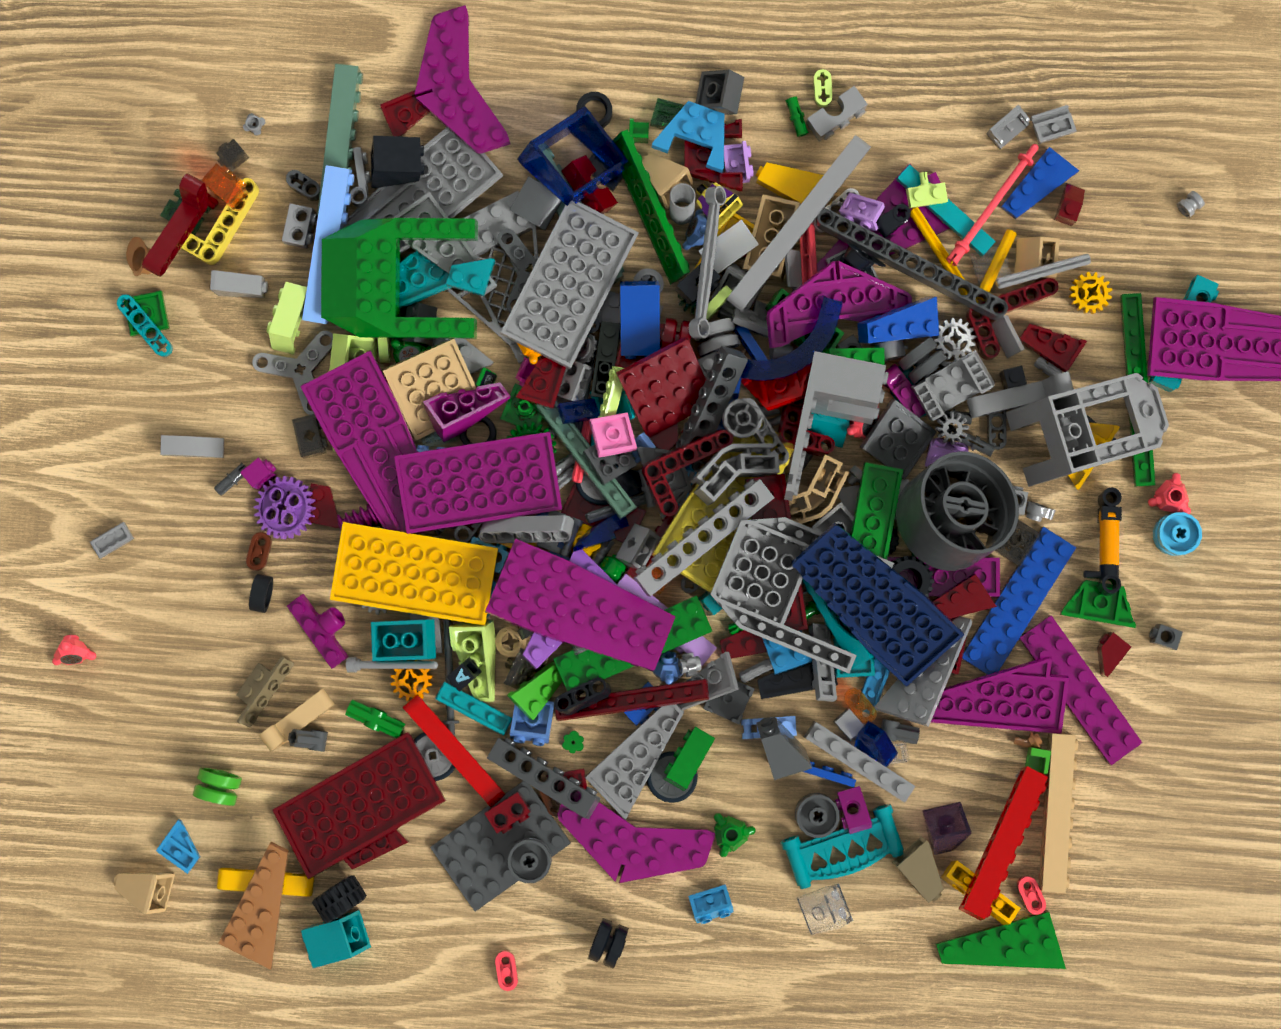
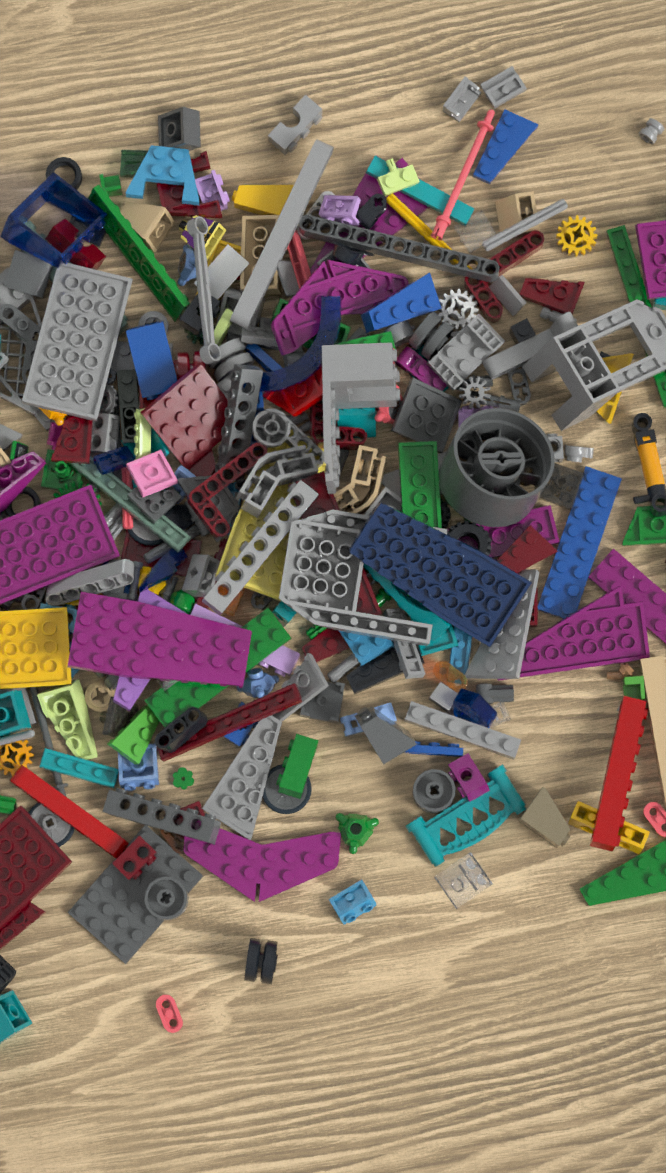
camera: 10 degrees left, 5 degrees down
black brick [447,657,482,692] -> none
light grey piece [670,183,695,225] -> none
light grey gear [678,652,701,677] -> none
green pin [785,96,809,137] -> none
yellowish green beam [813,69,832,108] -> none
light grey tile [847,465,862,485] -> none
slope [923,802,972,855] -> none
yellow axle [976,229,1017,301] -> none
dark red slope [1054,184,1085,226] -> none

